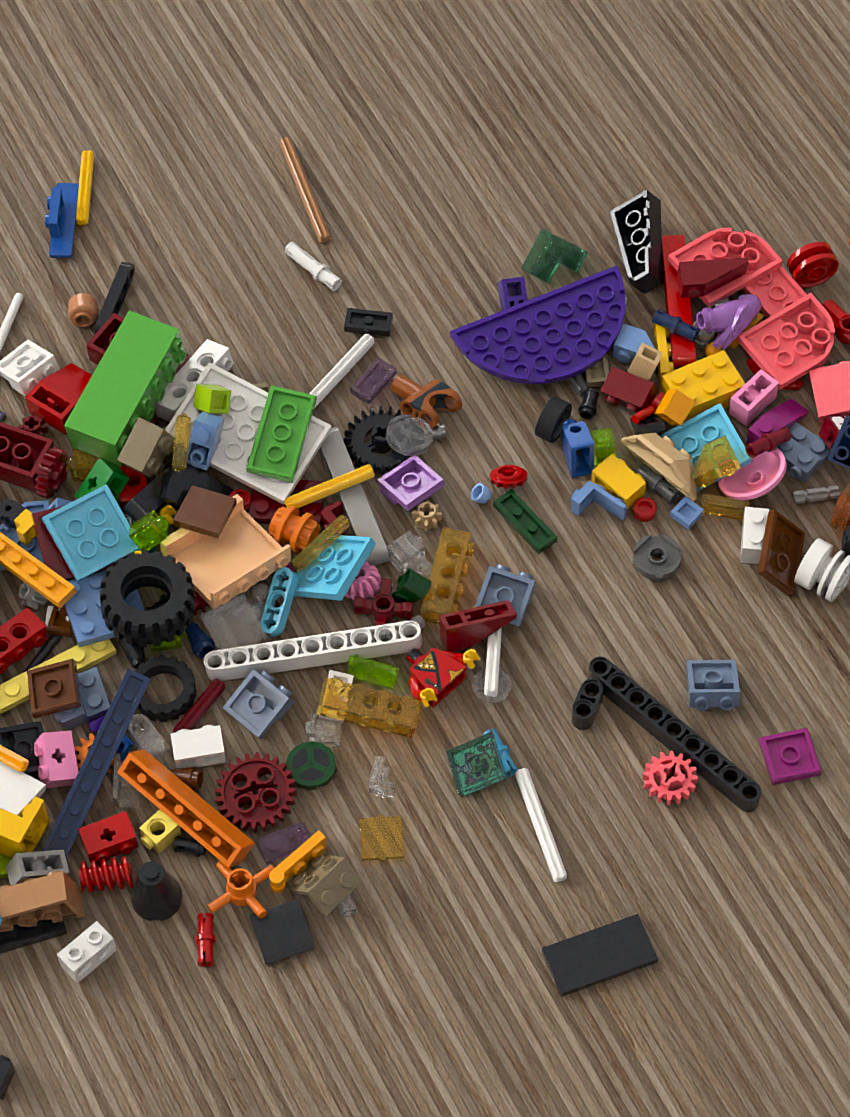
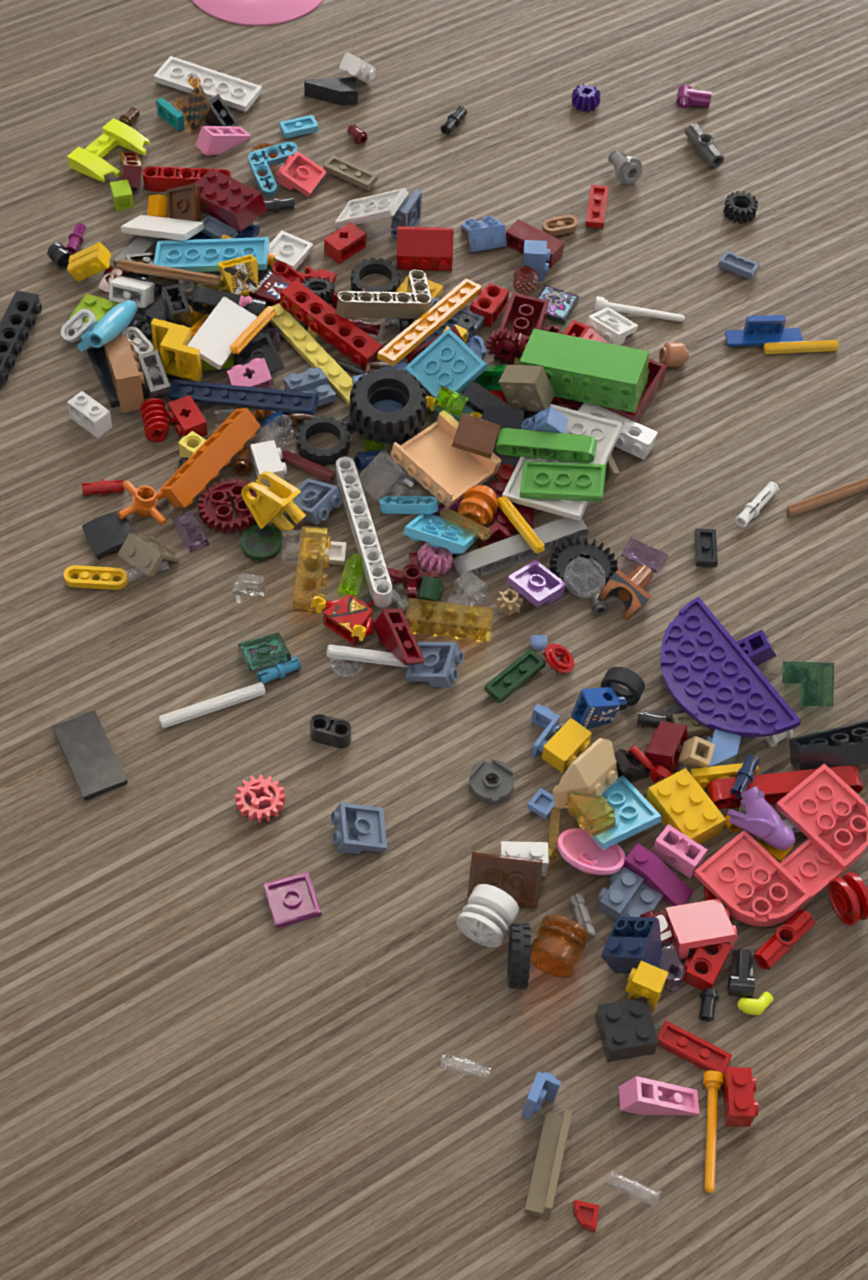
camera: 80 degrees right, 5 degrees down
reddish brown tile [27,659,81,718] -> none
black beam [95,262,135,334] -> none
black cone [131,861,182,921] -> none
clear yellow axle [172,413,191,472] -> none
lime panel [193,384,232,414] -> none
light orange plate [269,830,327,893] -> none
white axle [309,334,375,408] -> none
clear yellow piece [360,815,404,862] -> none
black beam [588,656,761,812] -> none
clear neon green brick [589,427,616,465] -> none
red tile [633,497,657,522] -> none
light orange panel [654,389,694,426] -> none
dark red slope [677,257,748,298] -> none
dark red pin [745,427,791,458] -> none
none -> yellow plate [64,565,128,590]
none -> yellow piece [242,471,306,536]
none -> bright green beam [495,428,597,463]

